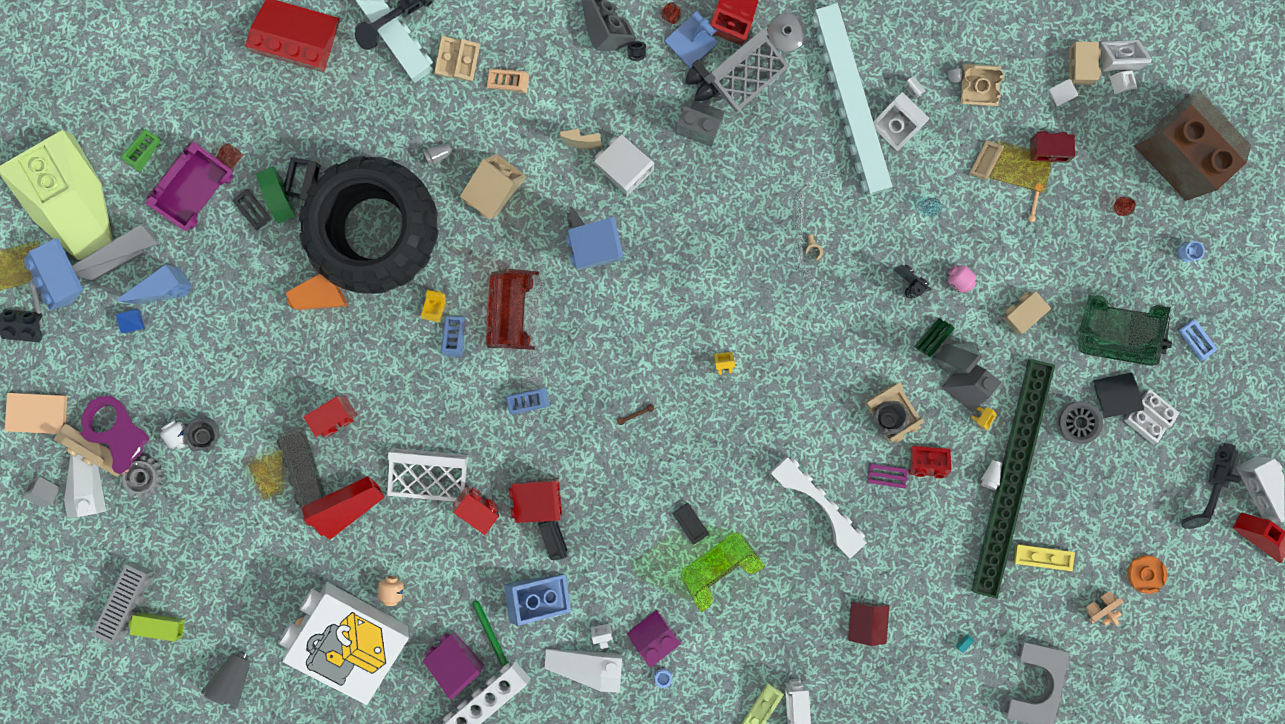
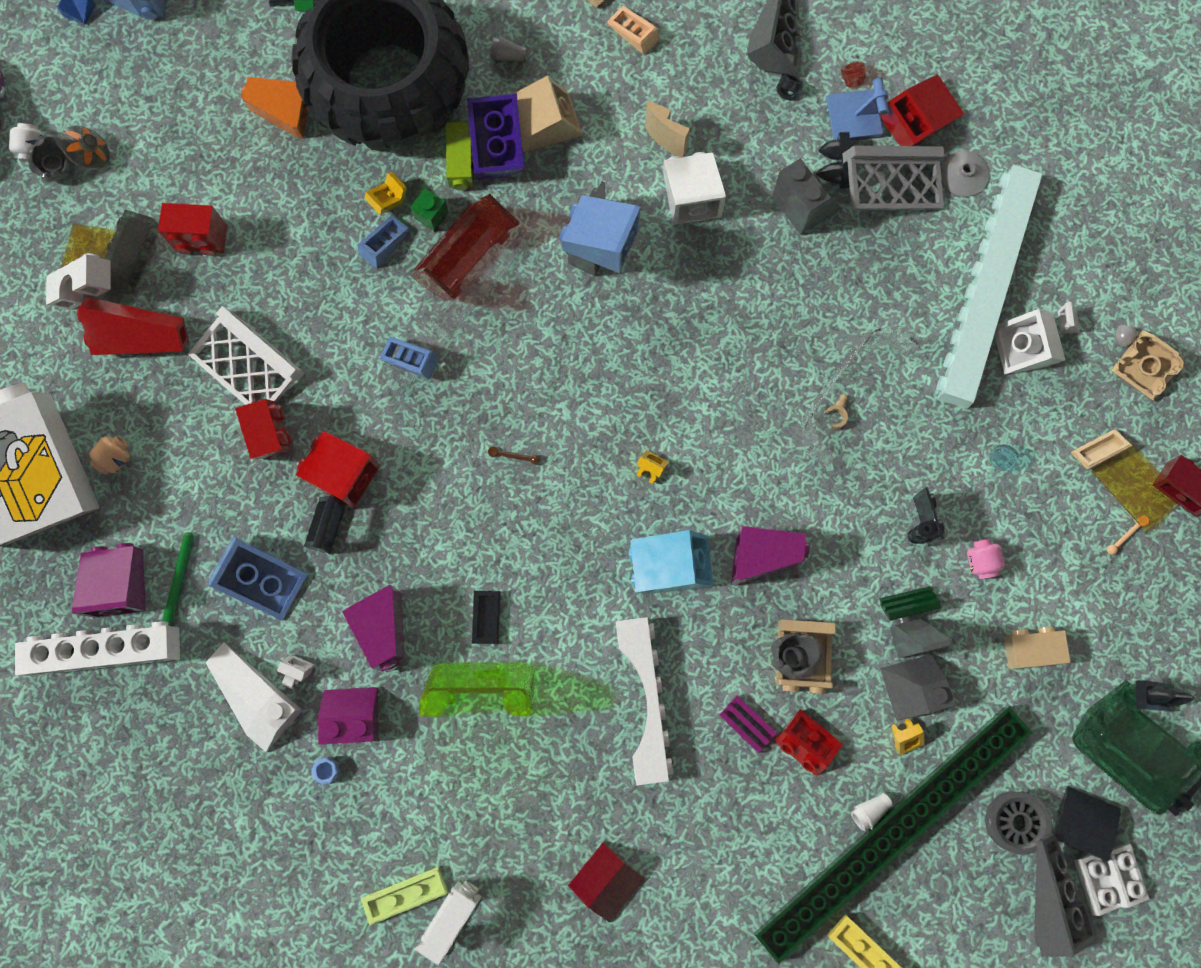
camera: 40 degrees right, 10 degrees down
none -> white arch [46,253,111,310]
none -> clear smoke dish [59,125,110,170]
none -> magenta slope [342,585,405,673]
none -> green brick [410,188,449,232]
none -> lime brick [446,122,474,190]
none -> dark purple slope [467,93,525,181]
none -> medium azure slope [629,530,714,594]
none -> magenta slope [731,526,810,586]
none -> dark grey wedge [1034,834,1097,957]
none -> black tile [1136,680,1195,712]

